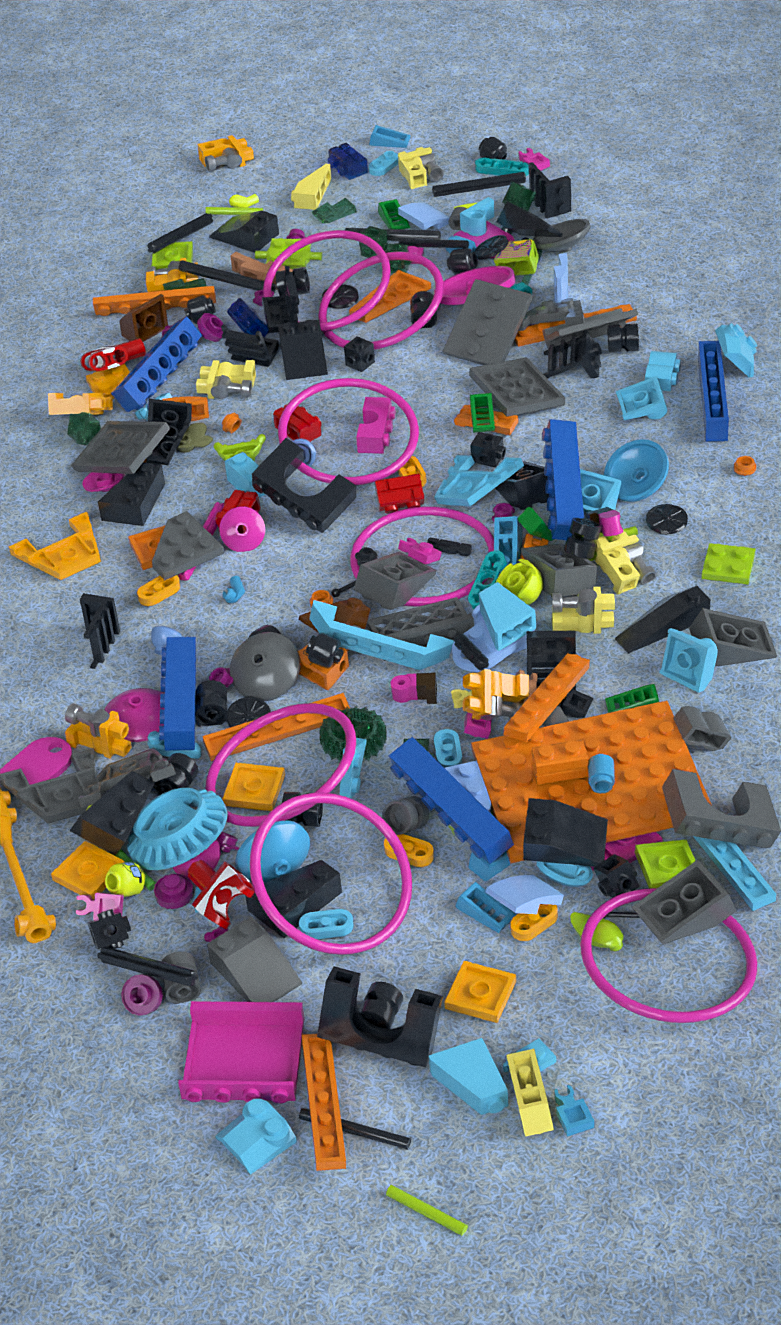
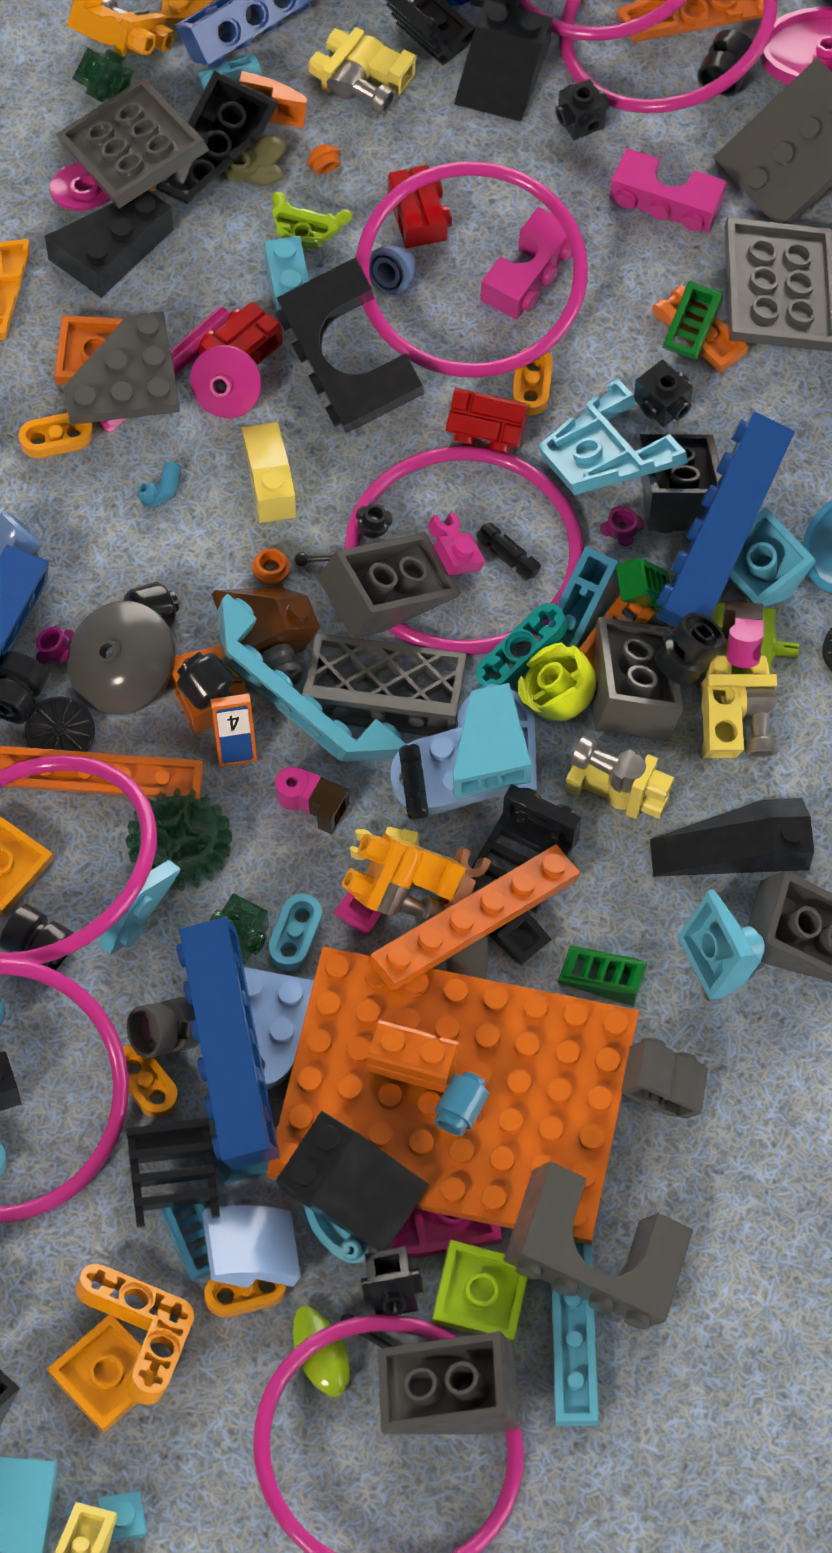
camera: 20 degrees right, 20 degrees up
none -> light orange beam [75,1264,194,1405]
none -> black plate [126,1118,220,1228]
none -> tile [210,693,257,767]
none -> light yellow slope [241,422,296,523]
none -> dark pink arch [610,148,727,233]

